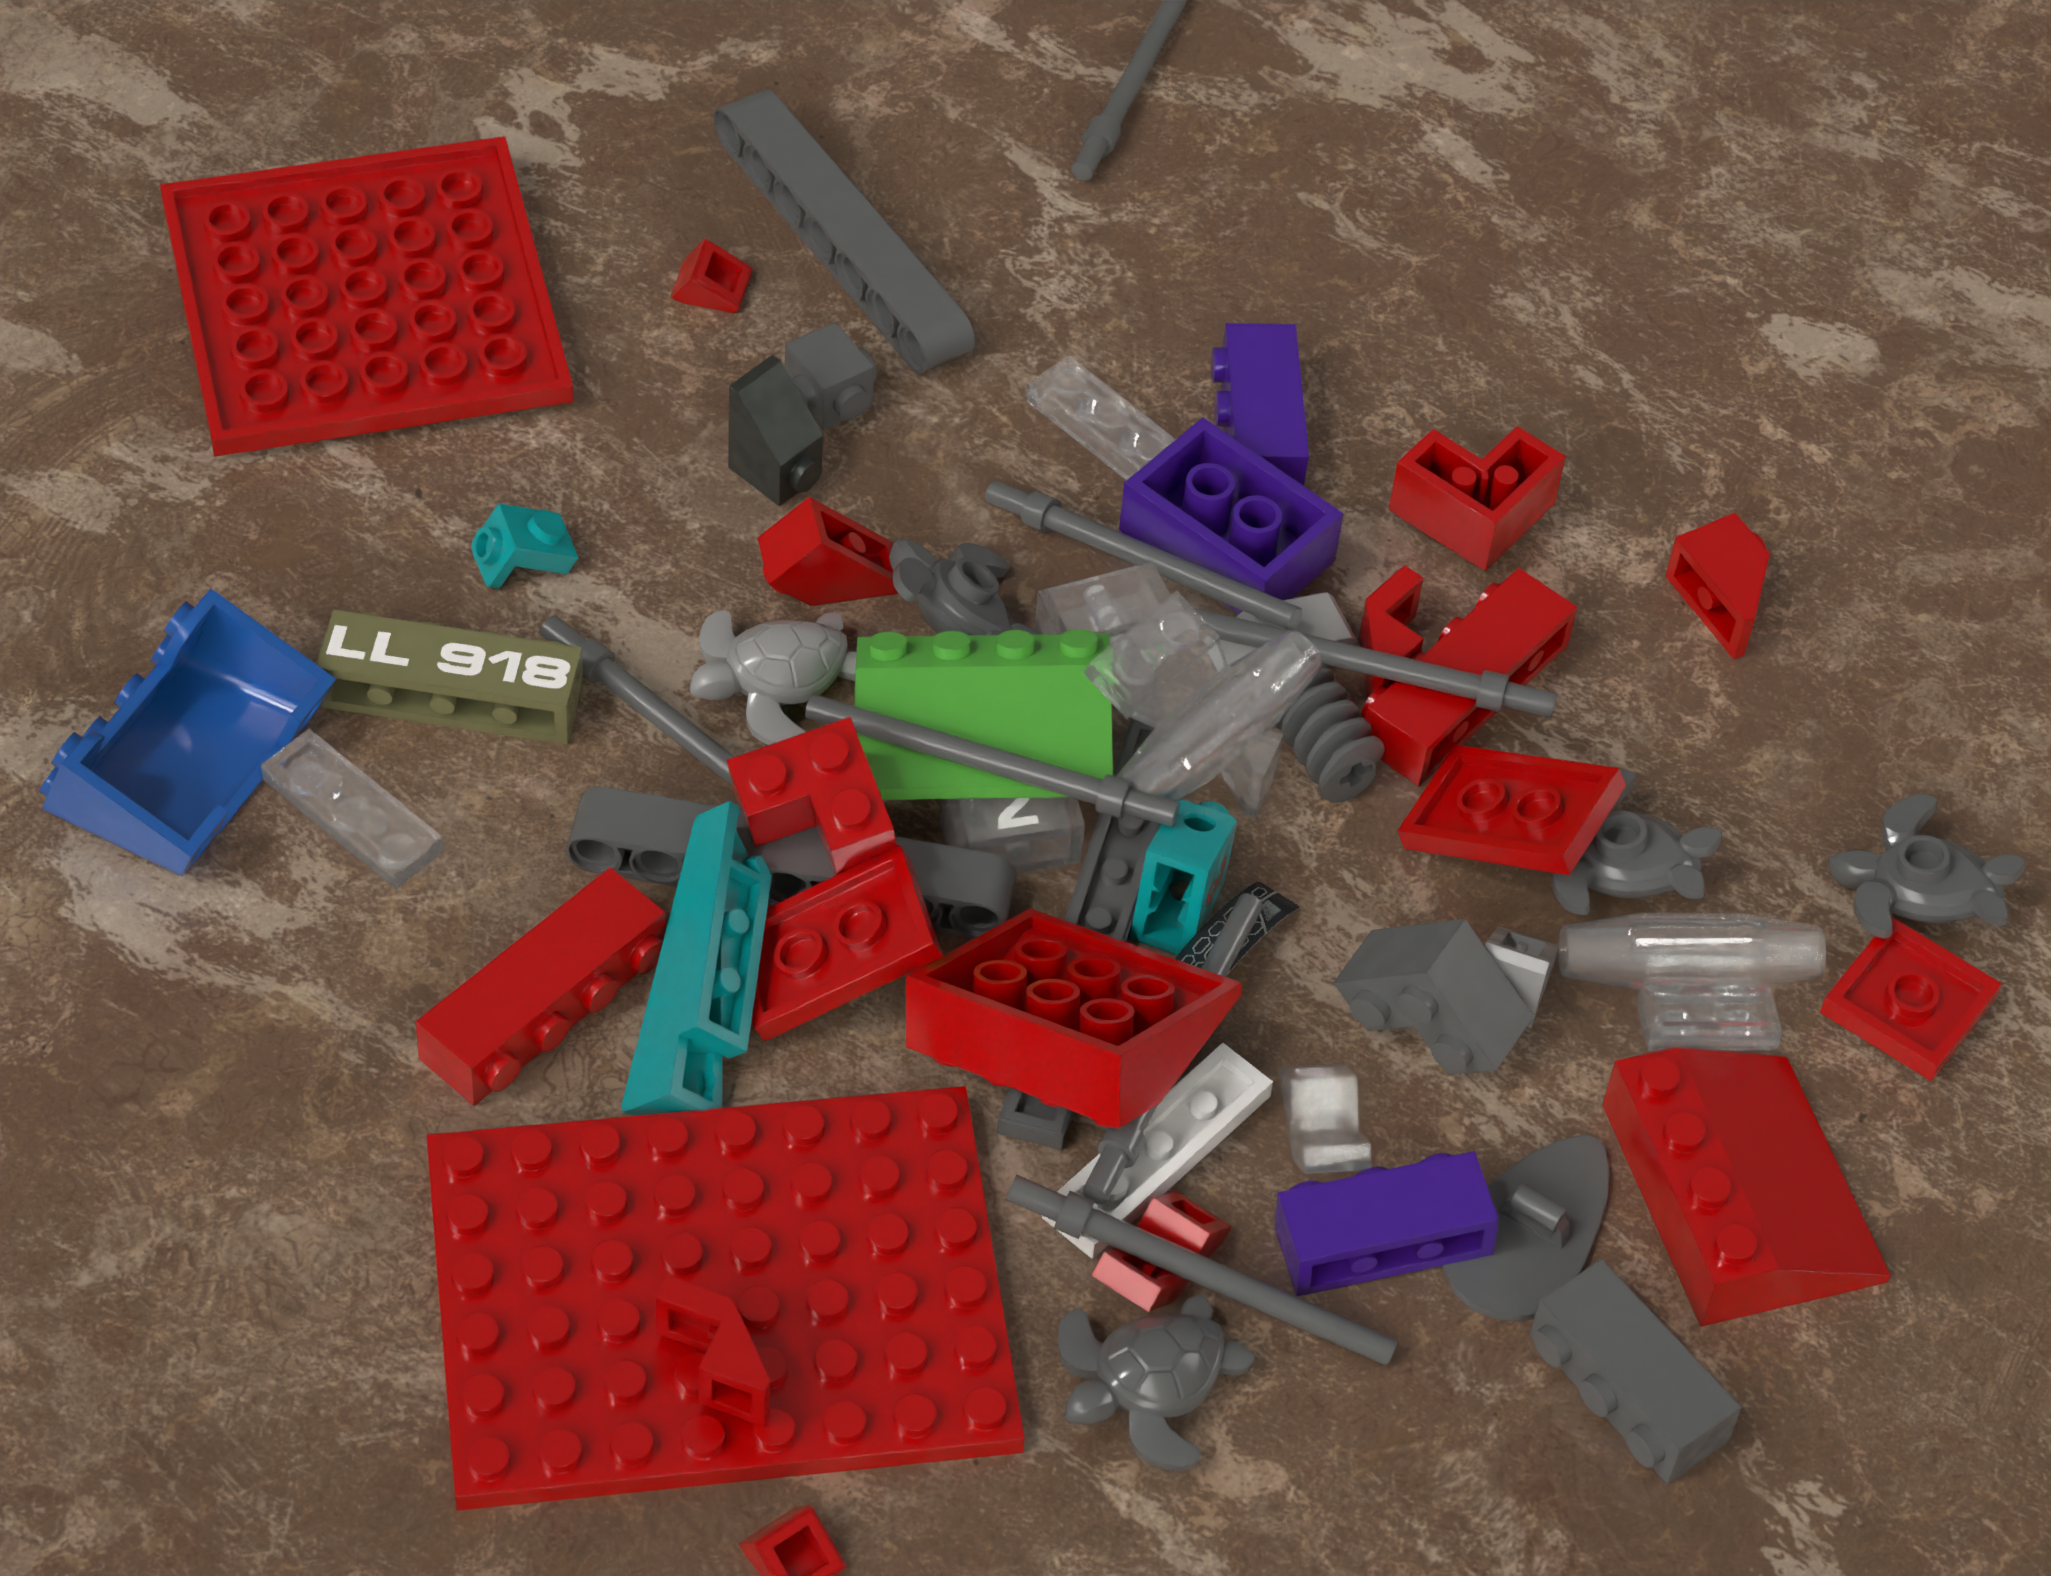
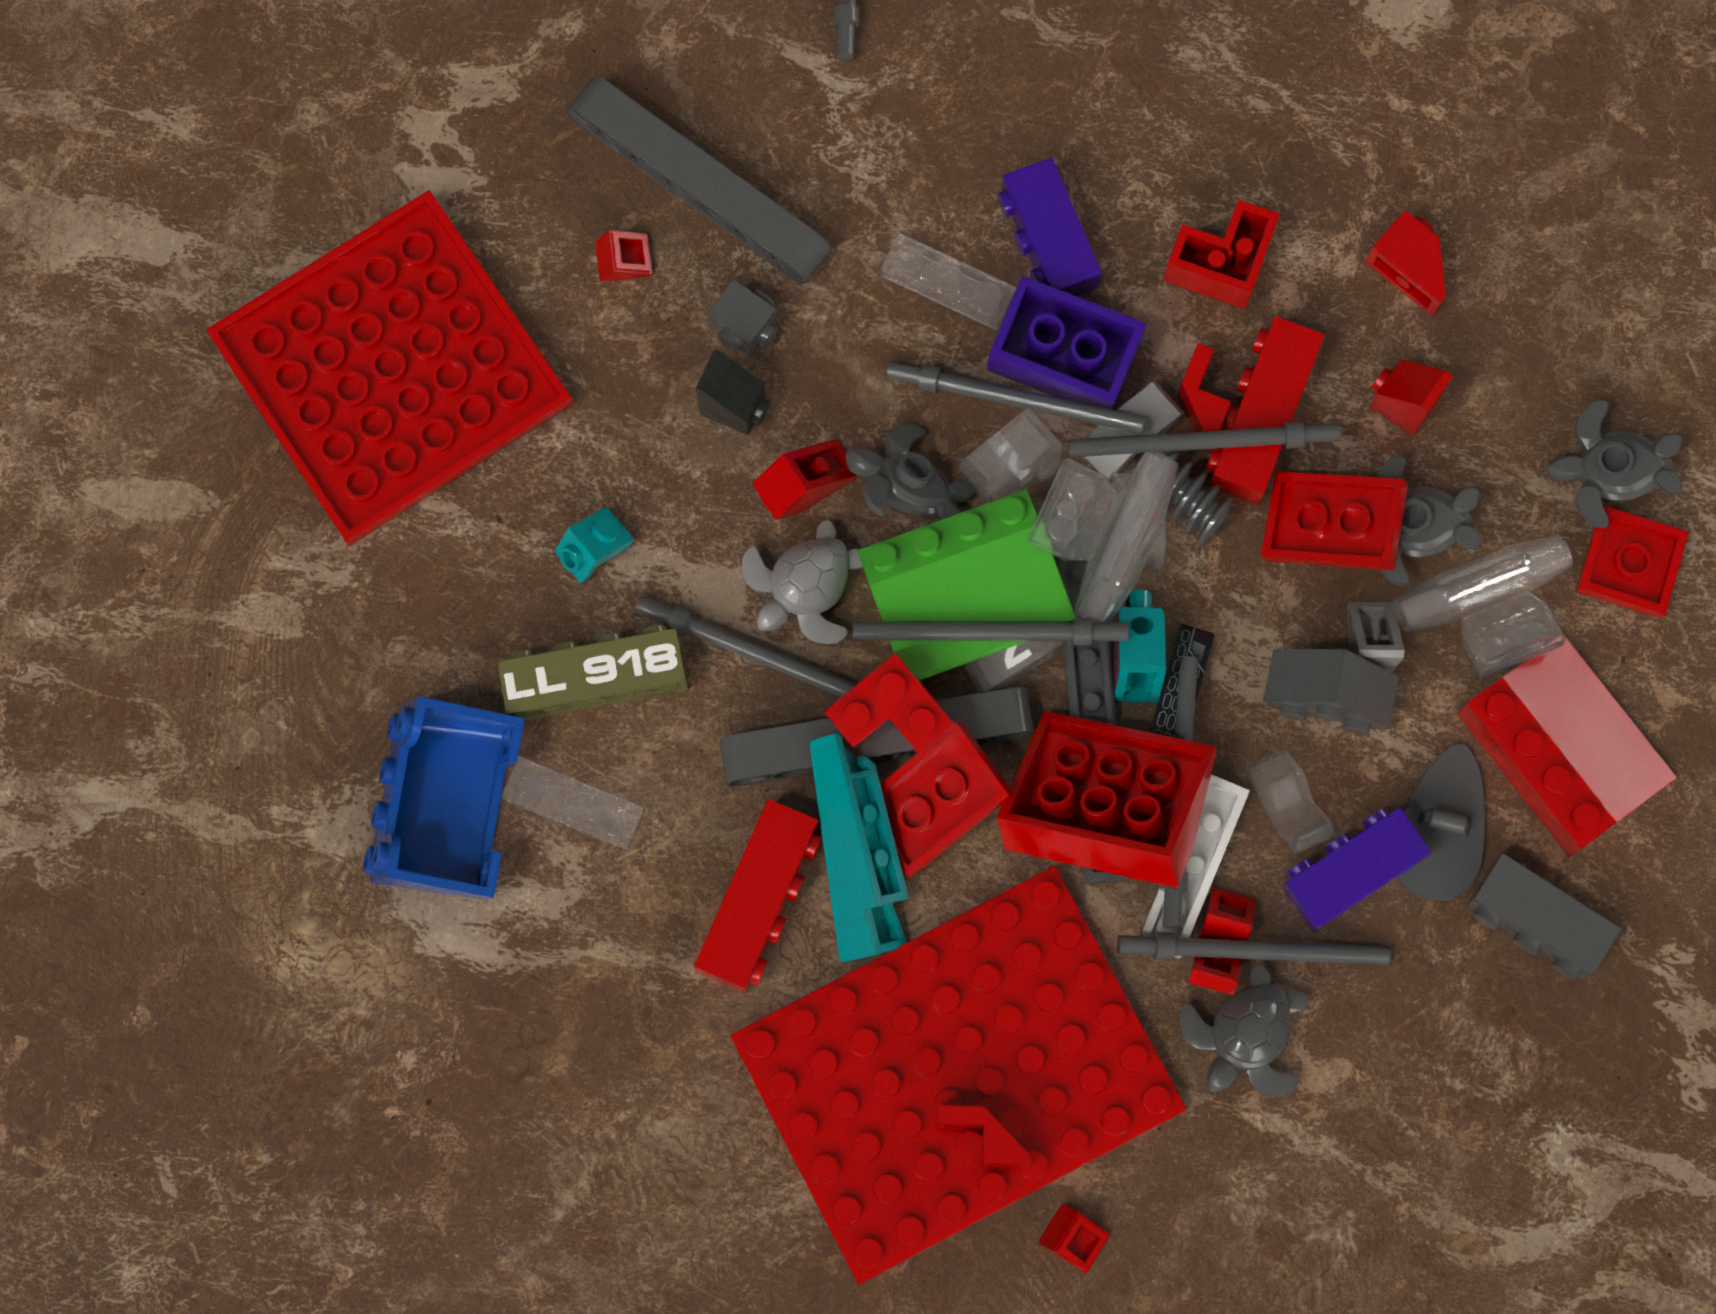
camera: 15 degrees left, 25 degrees up
none -> red slope [1370,359,1453,436]

